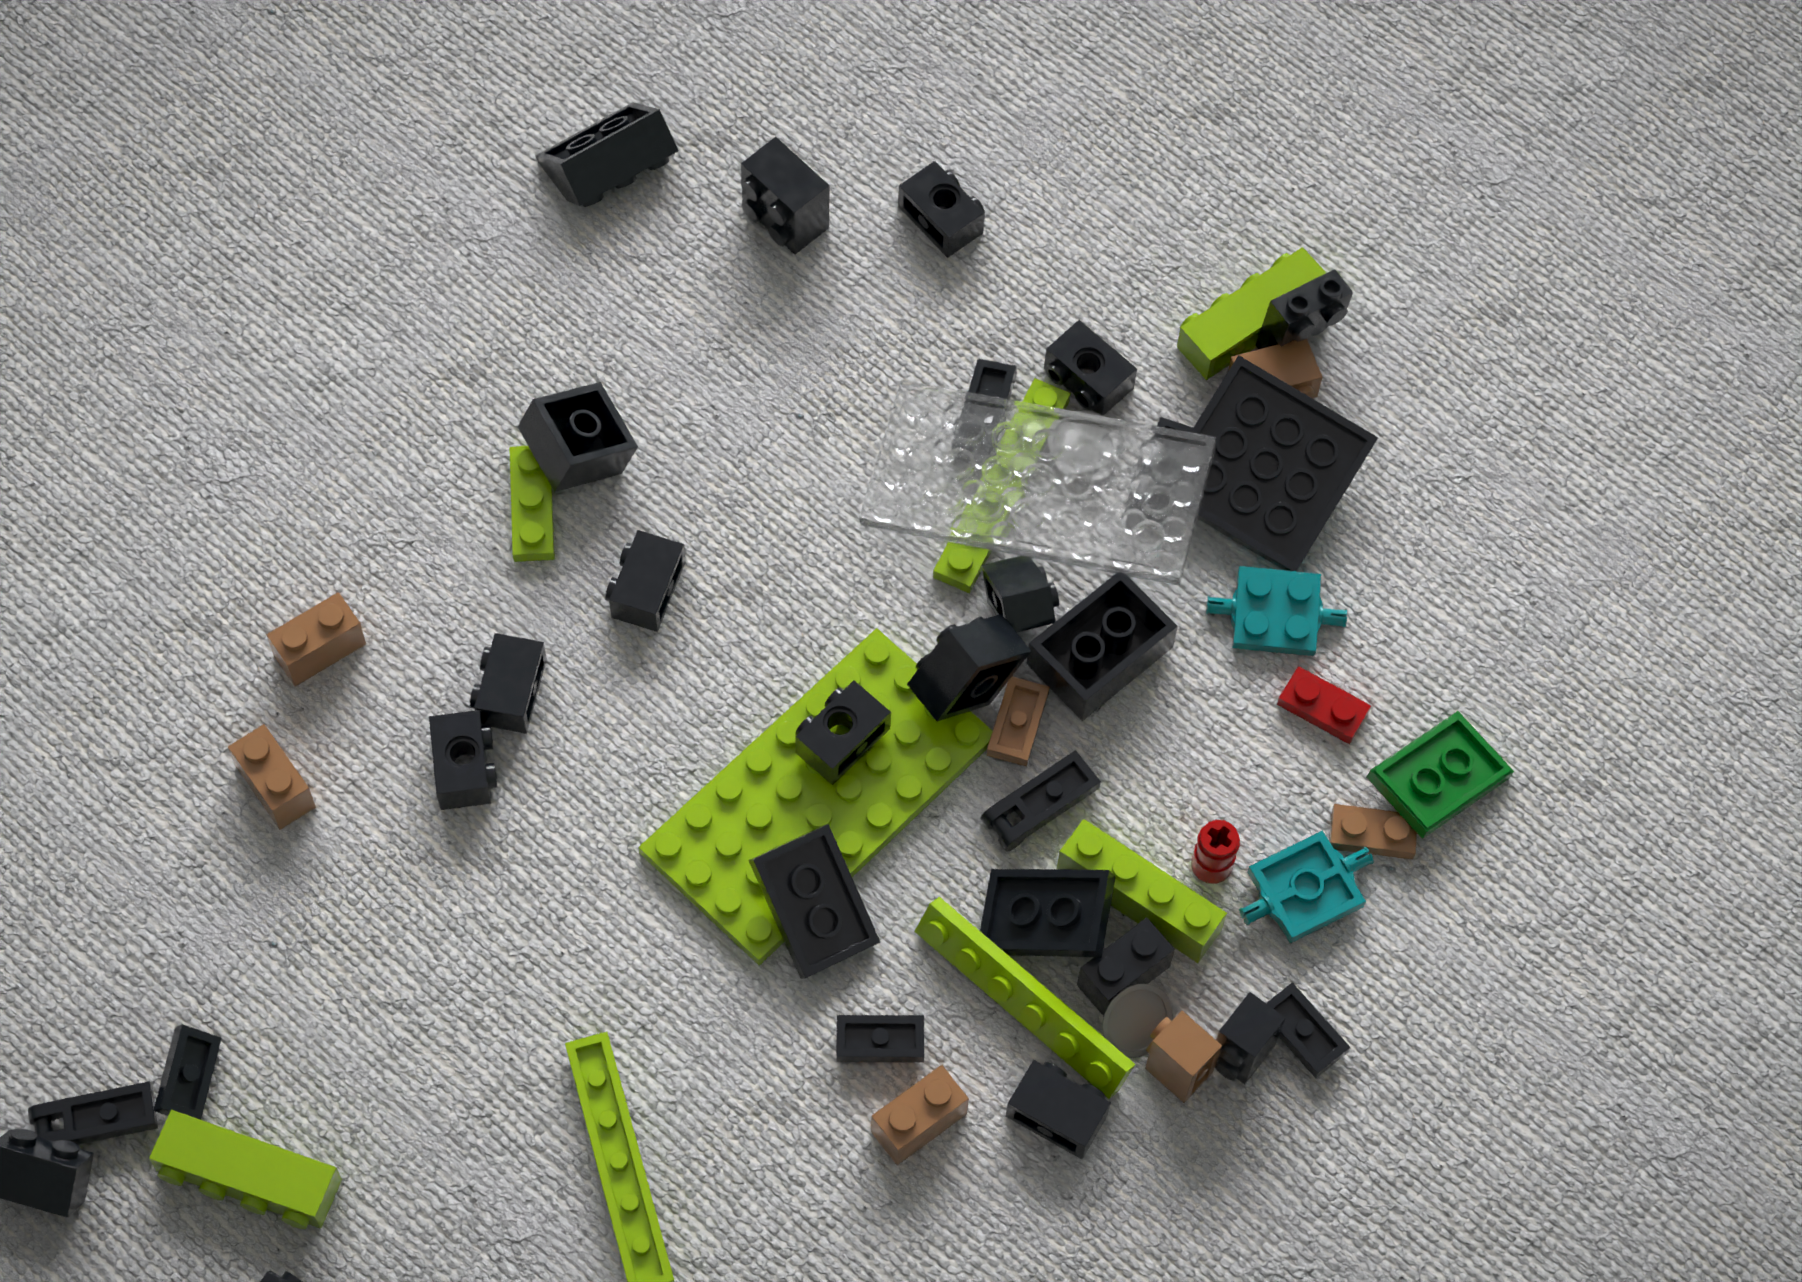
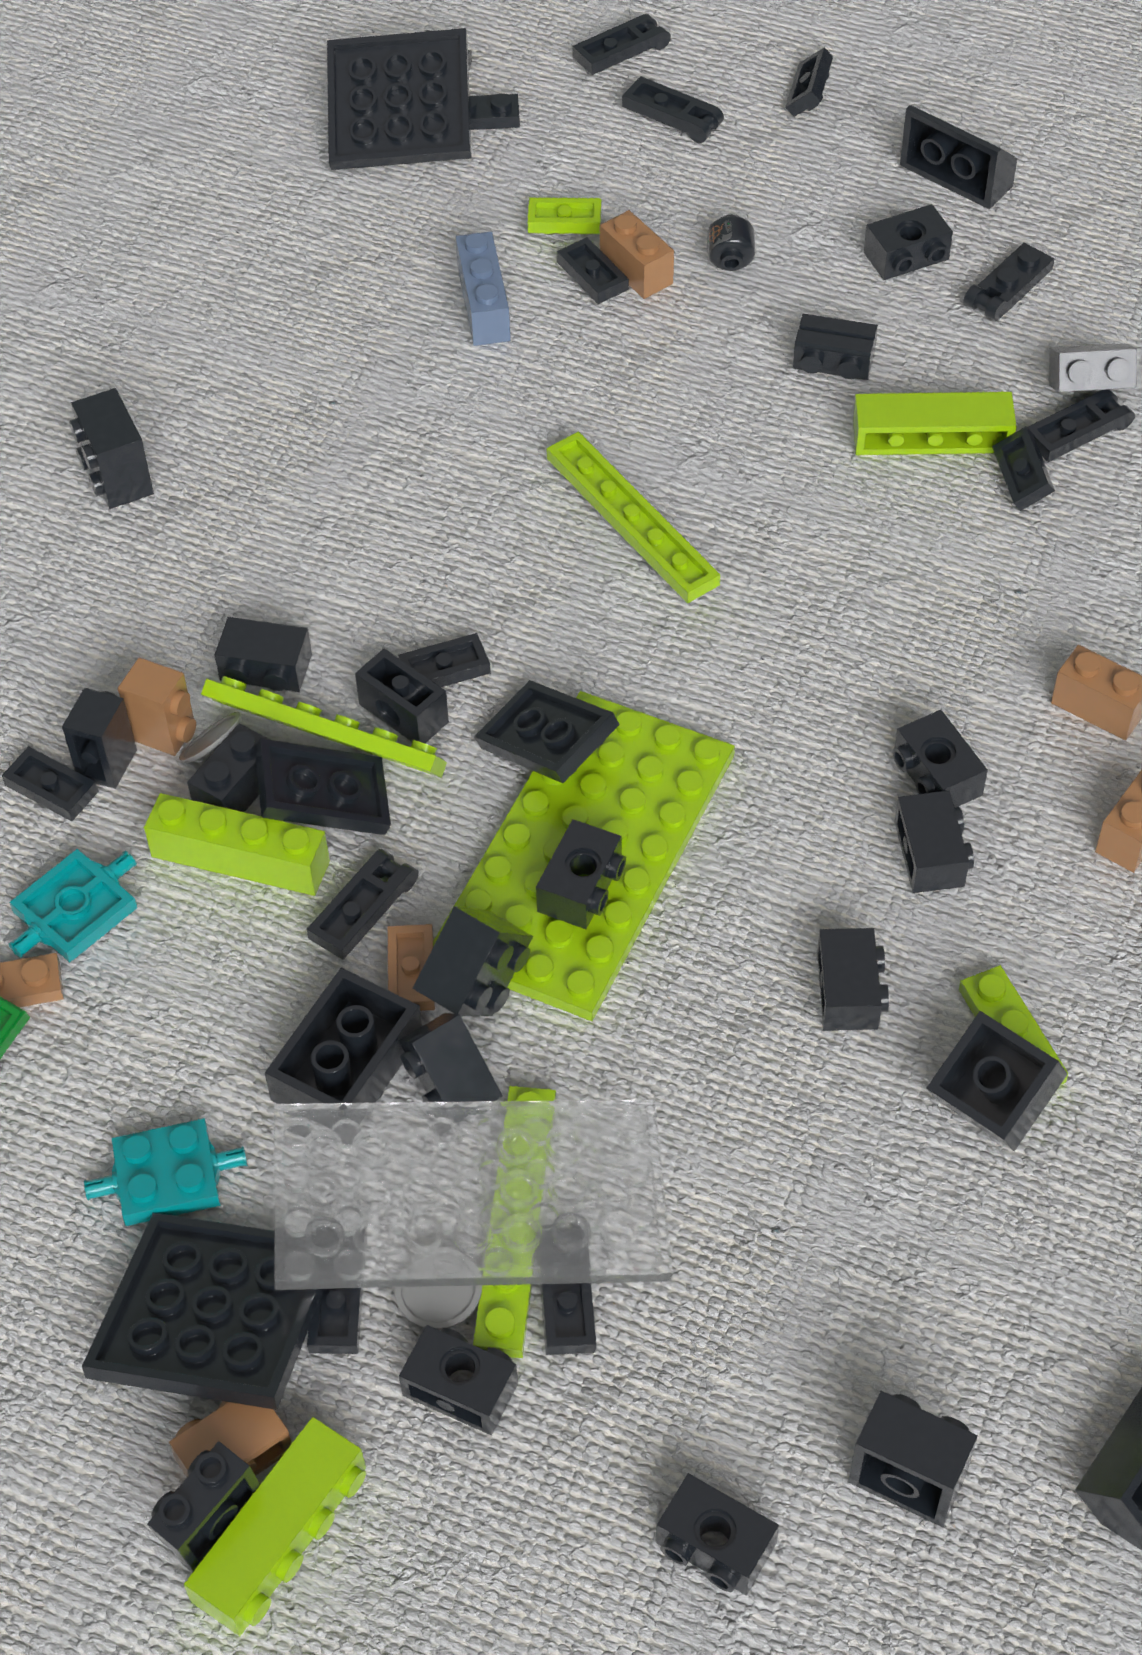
camera: 165 degrees right, 10 degrees down
medium nougat brick [870,1065,969,1165] -> none
red piece [1191,819,1240,884] -> none
red plate [1277,666,1371,745] -> none
none -> black brick [355,648,449,743]

